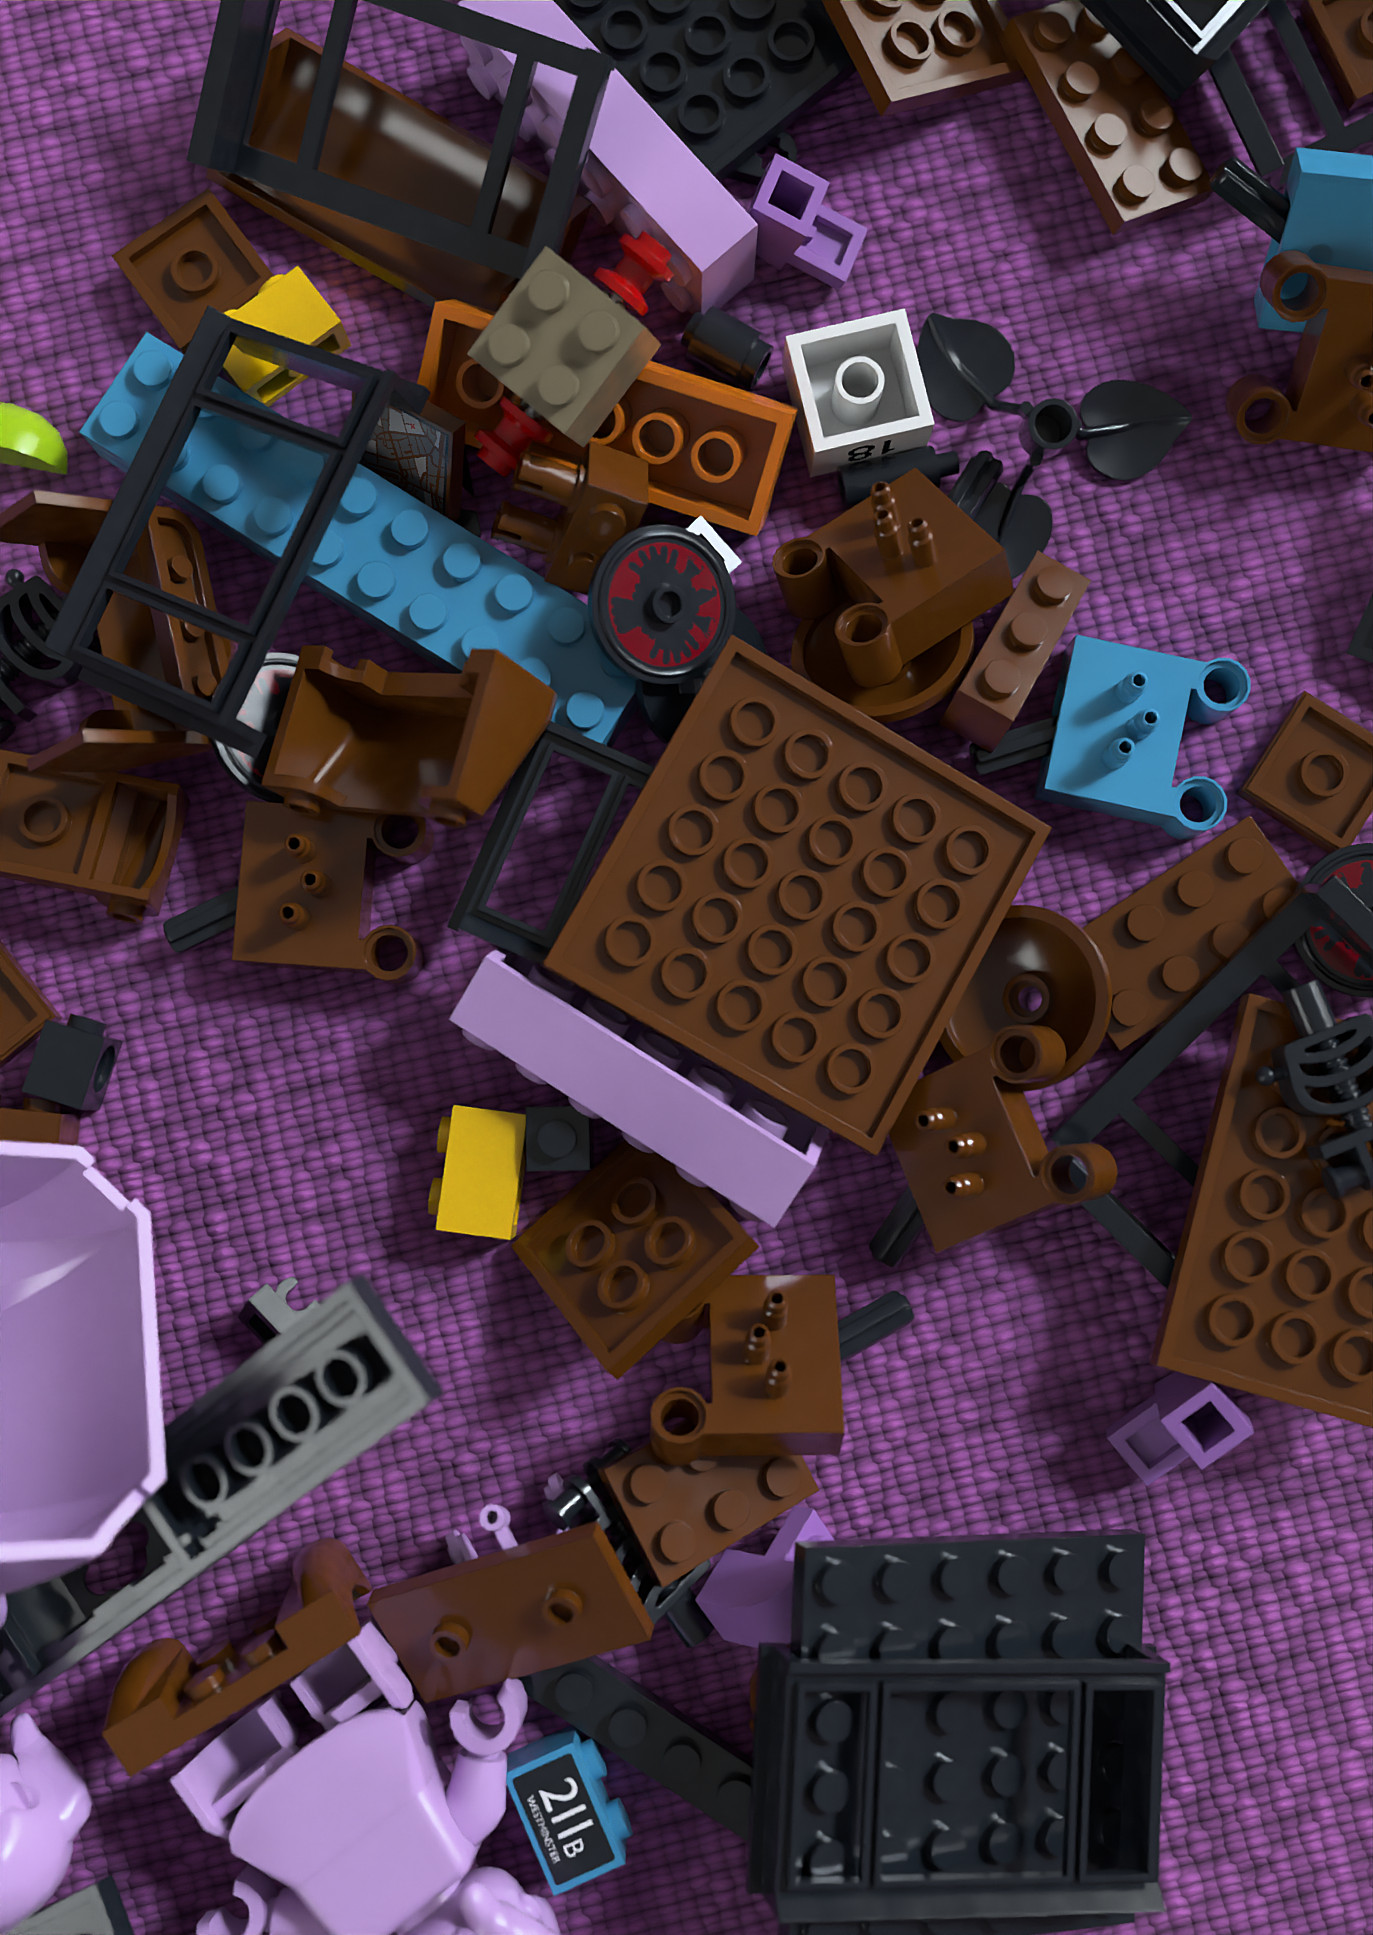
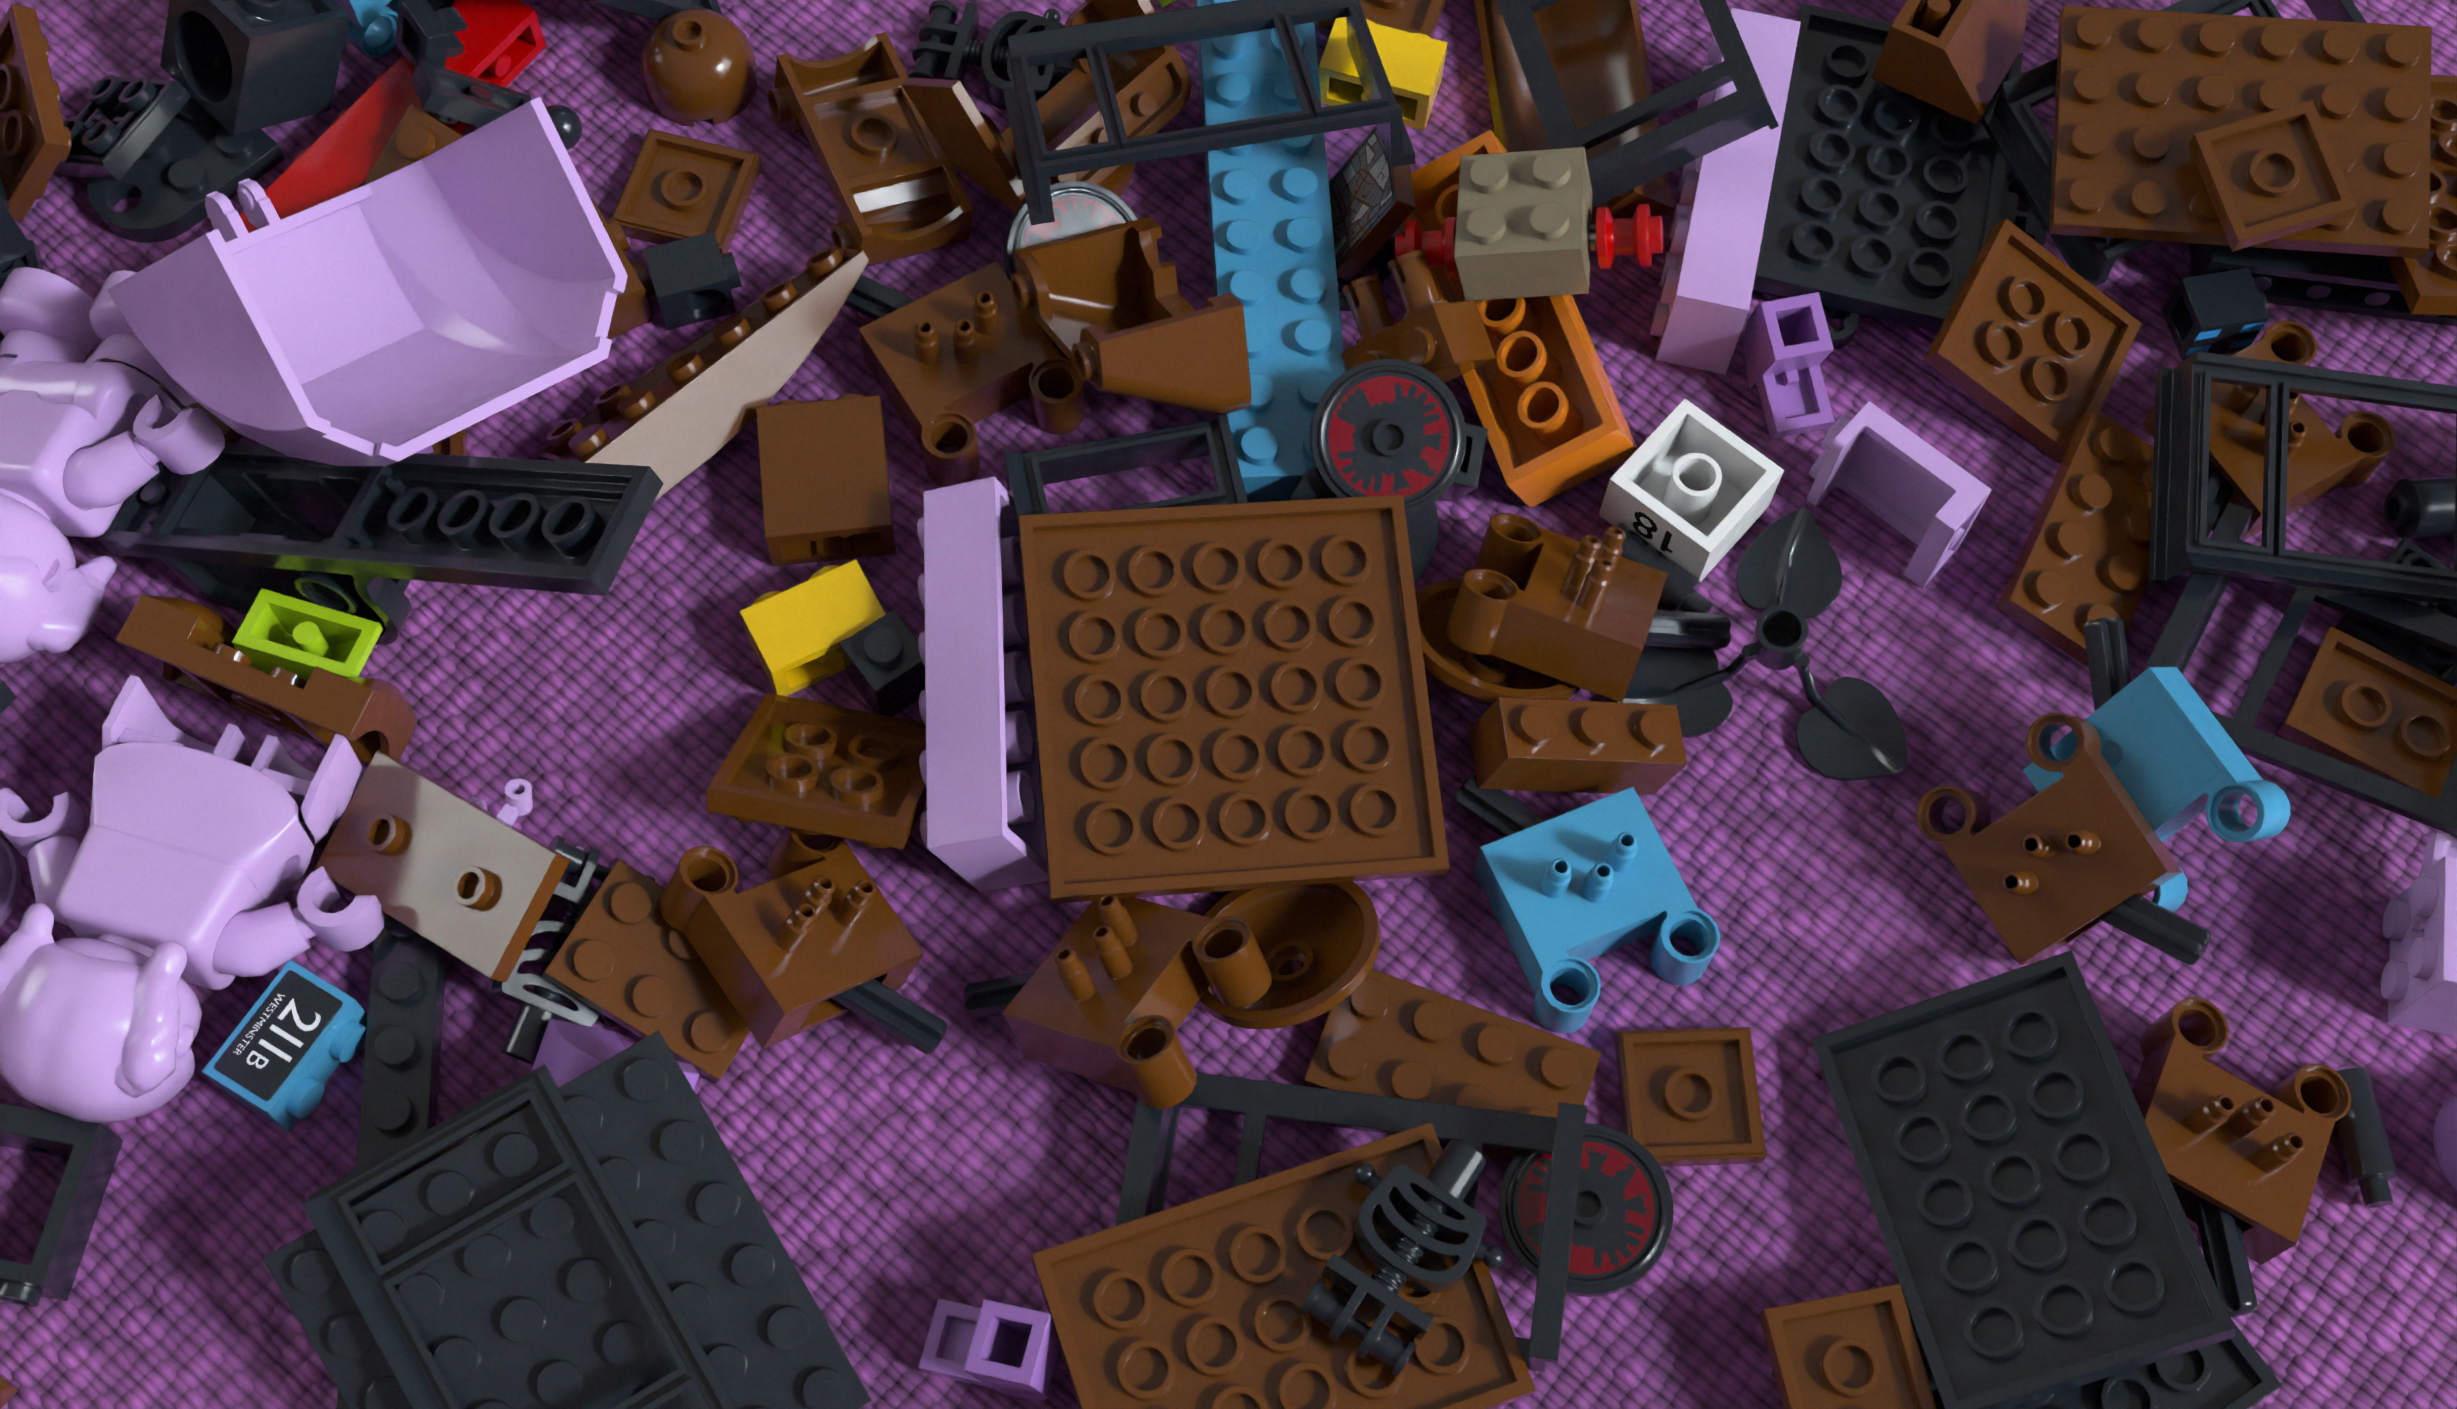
camera: 50 degrees right, 20 degrees down
black brick [681,306,774,390] -> none
none -> lime slope [232,588,383,681]
none -> wedge [534,246,869,500]
none -> reddish brown brick [756,394,897,566]
none -> lavender panel [1806,401,1992,589]

